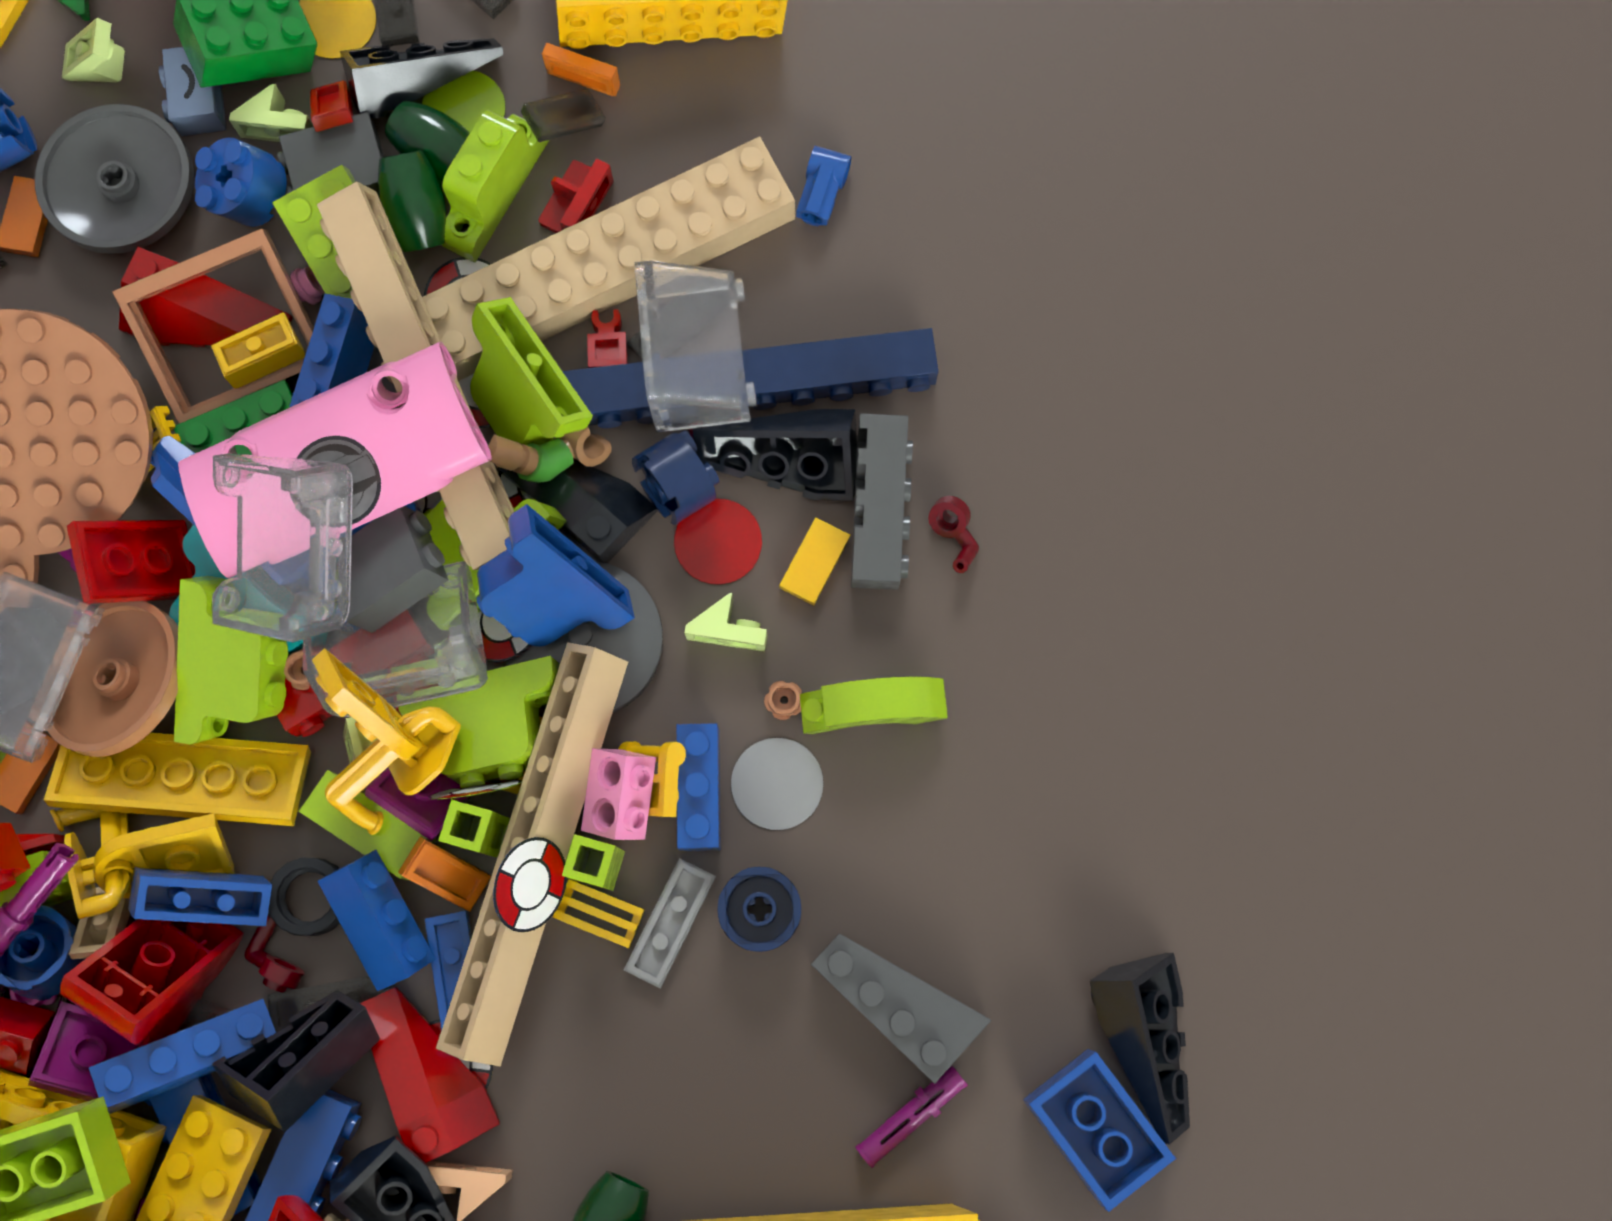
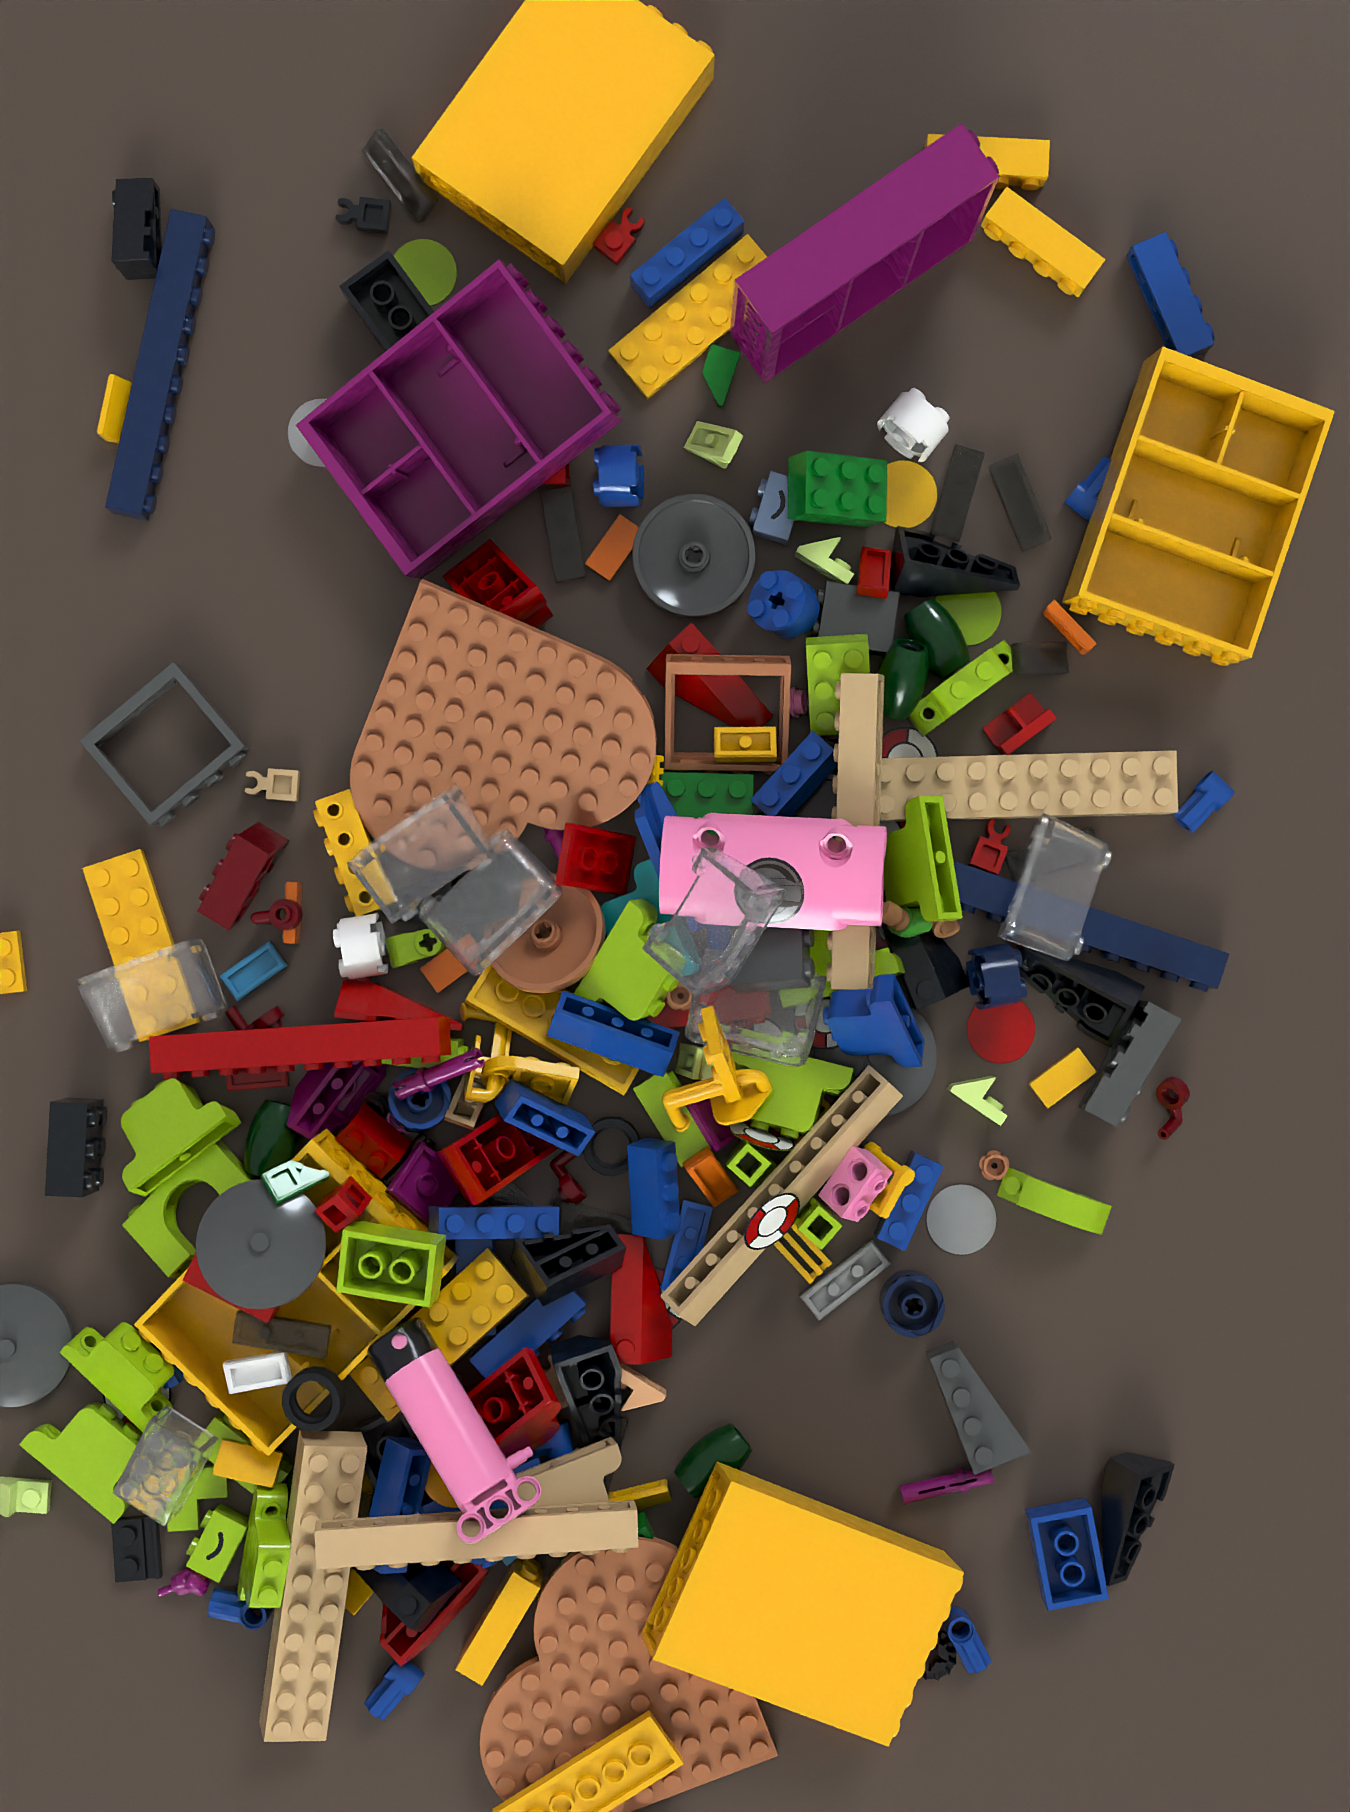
camera: 25 degrees right, 10 degrees up
none -> blue brick [546,991,680,1077]

